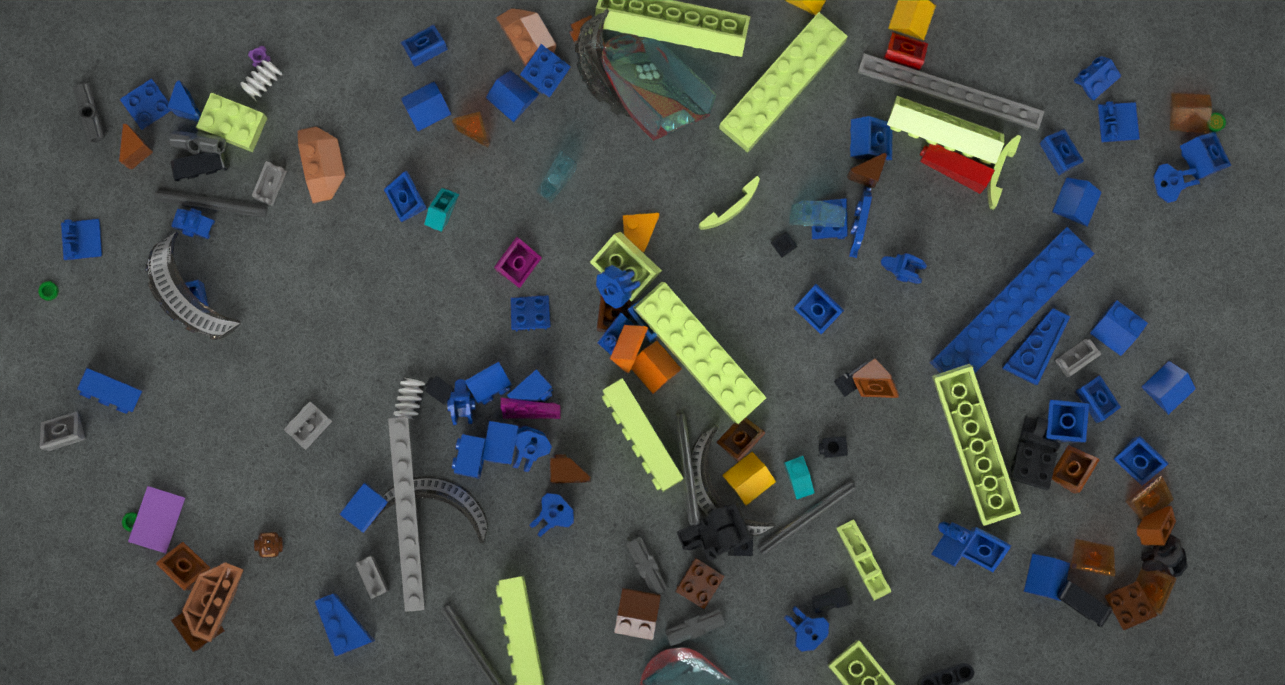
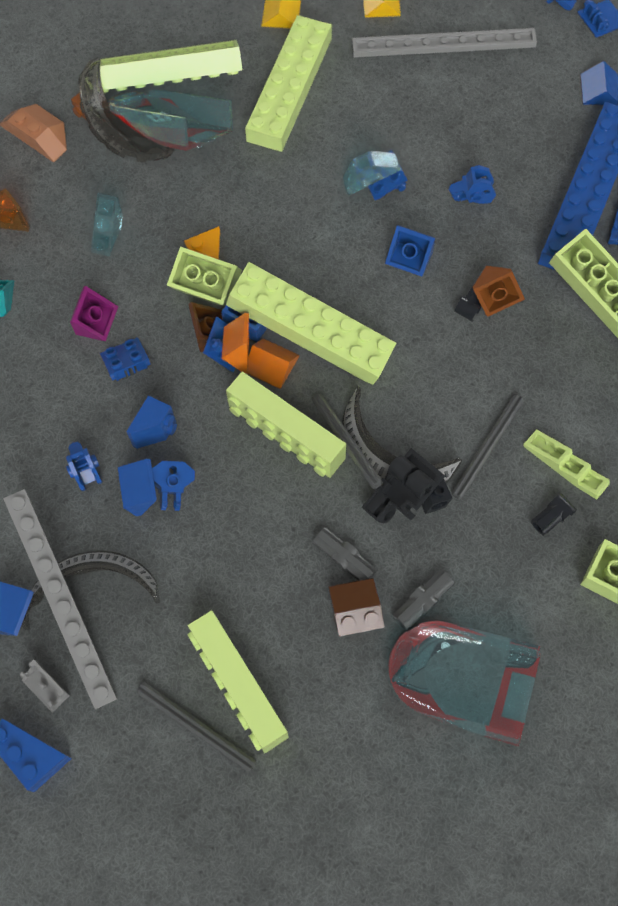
camera: 20 degrees left, 15 degrees down
white piece [393,378,425,420] -> none
black brick [425,375,455,405] -> none
blue brick [452,434,486,479] -> none
blue slope [465,362,513,405] -> none
blue slope [486,70,539,122] -> none
magenta wing [501,398,561,419] -> none
blue hinge [520,44,571,97] -> none
blue hinge [530,493,574,537] -> none
reddish brown slope [550,454,591,484] -> none
blue hinge [596,265,641,309] -> none
reddish brown hinge [675,558,725,609] -> none
yellowish green slope [699,176,760,230] -> none
reddish brown slope [716,417,765,463] -> none
yellow slope [722,452,776,505] -> none
black tile [771,232,797,258] -> none
teal slope [783,456,815,500] -> none
blue hinge [784,606,829,651] -> none
black brick [818,436,848,459] -> none
reddish brown slope [847,153,887,188] -> none
blue wing [849,186,872,258] -> none
blue slope [850,116,892,160] -> none
red slope [884,32,928,71] -> none
yellowish green brick [887,96,1004,164] -> none
red slope [920,144,995,194] -> none
yellowish green slope [988,135,1021,210] -> none
blue slope [1039,129,1084,175] -> none

